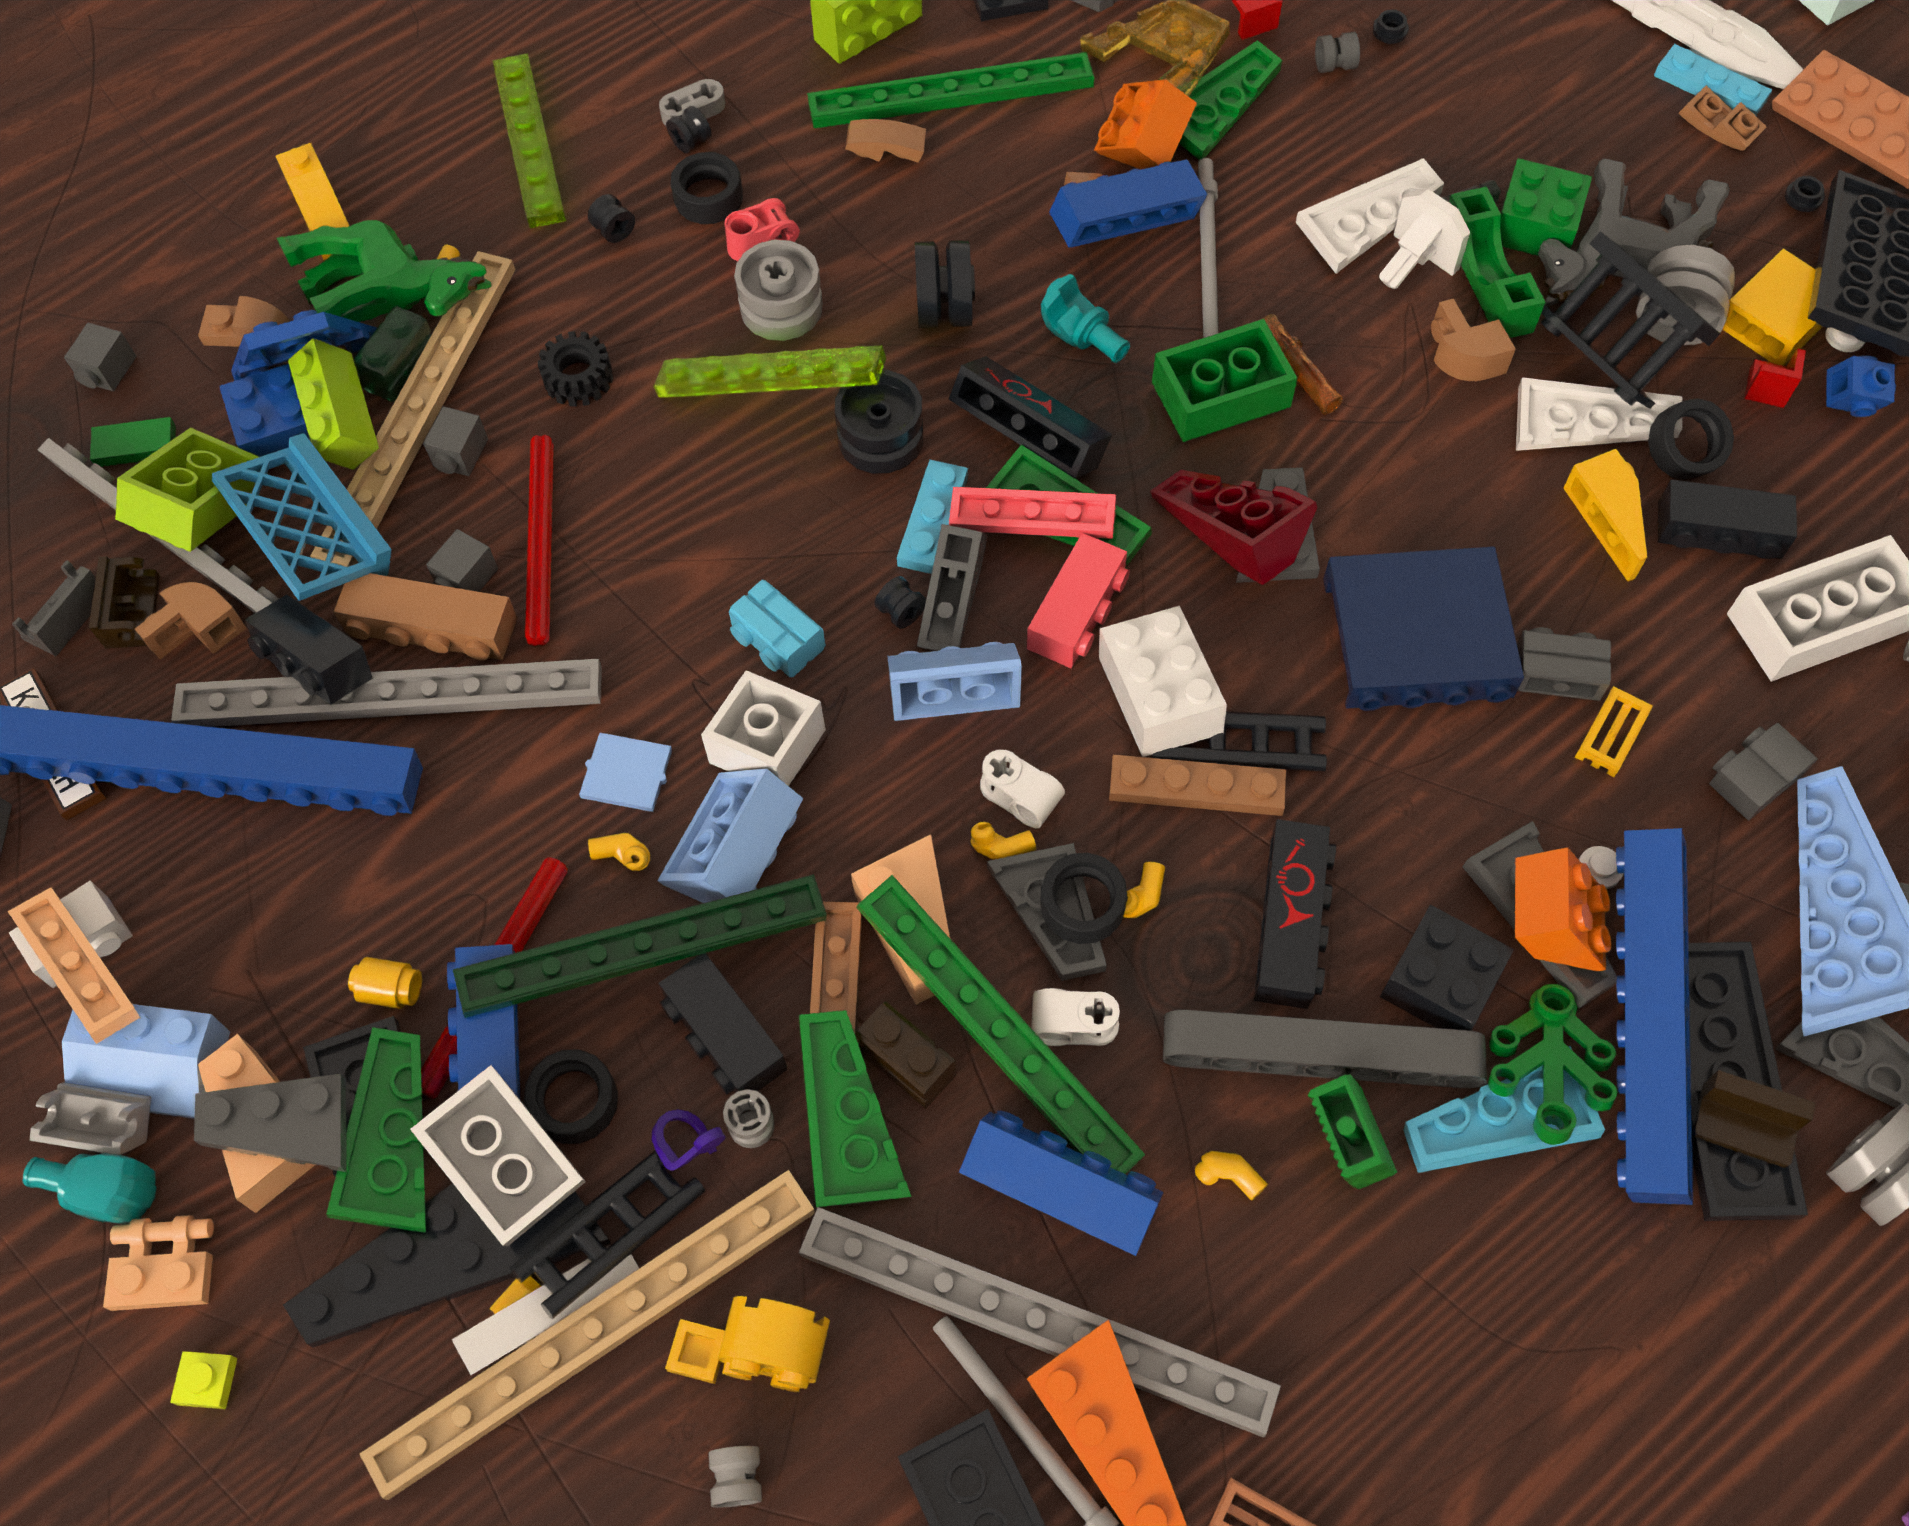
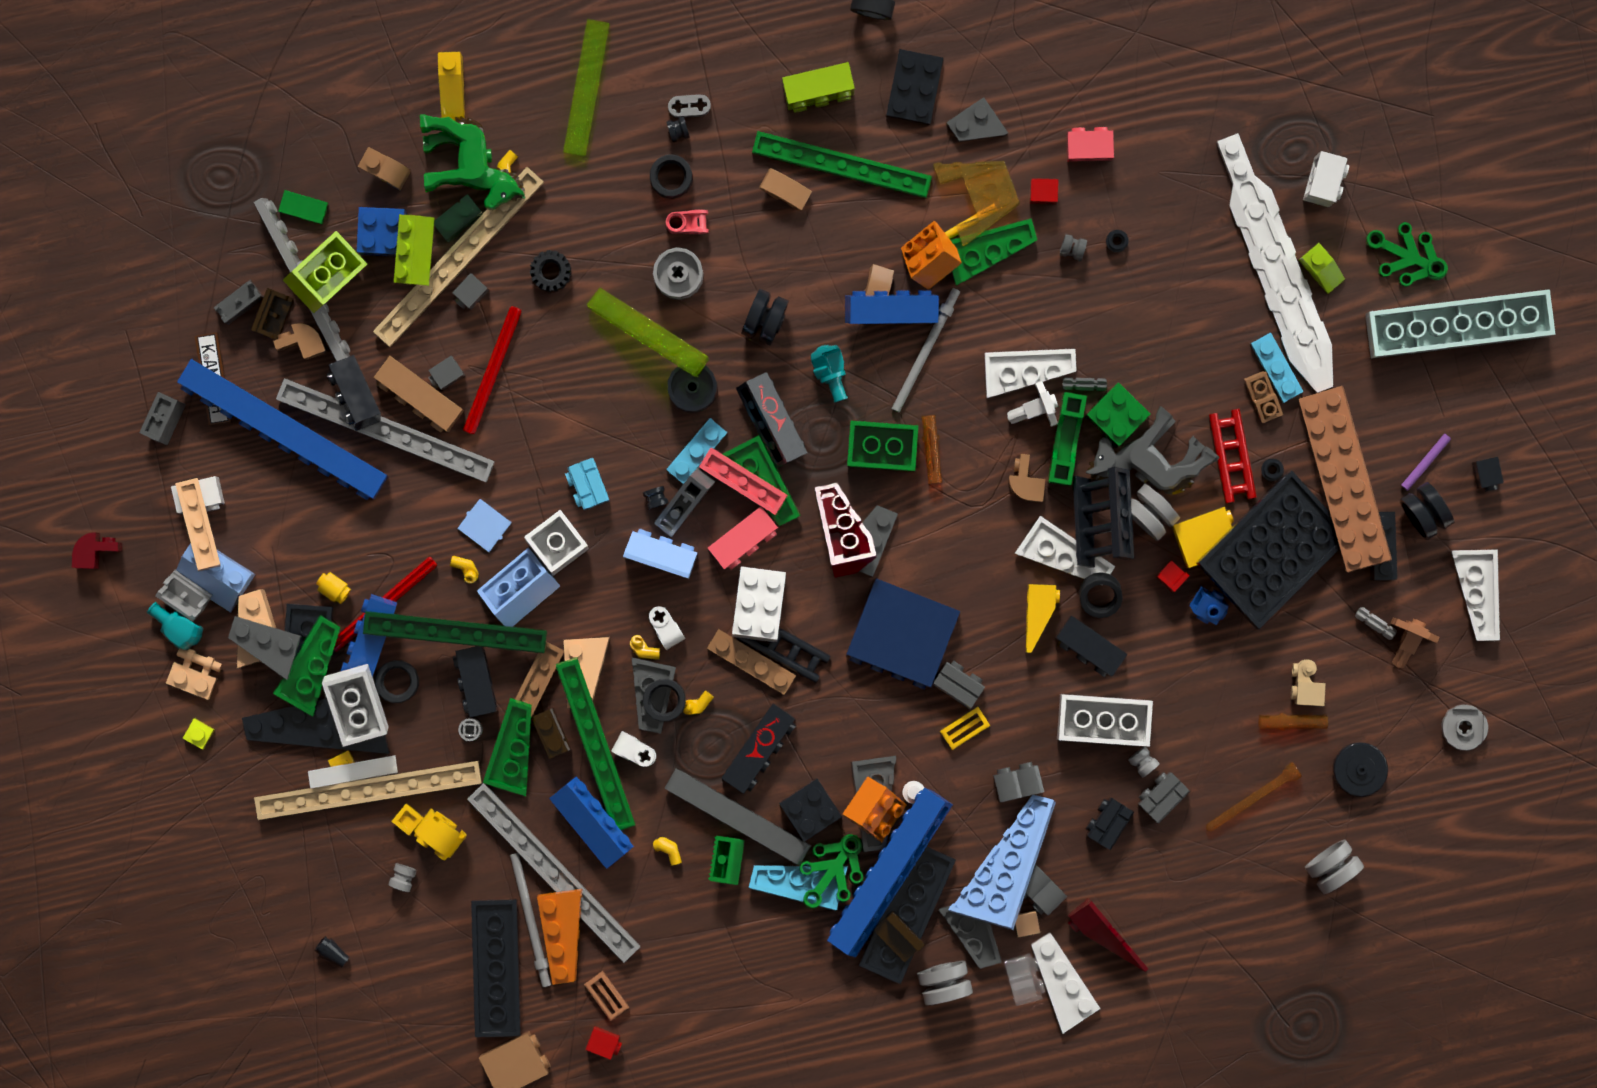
camera: 25 degrees right, 25 degrees up
dark grey brick [64,322,137,392] -> none
dark azure fence [212,433,392,601] -> none
blue wing [231,310,384,381] -> none
black bar [510,1150,705,1319] -> none
black wheel [587,194,635,243] -> none
dark purple piece [652,1109,726,1171] -> none
none -> red bar [1209,409,1257,503]

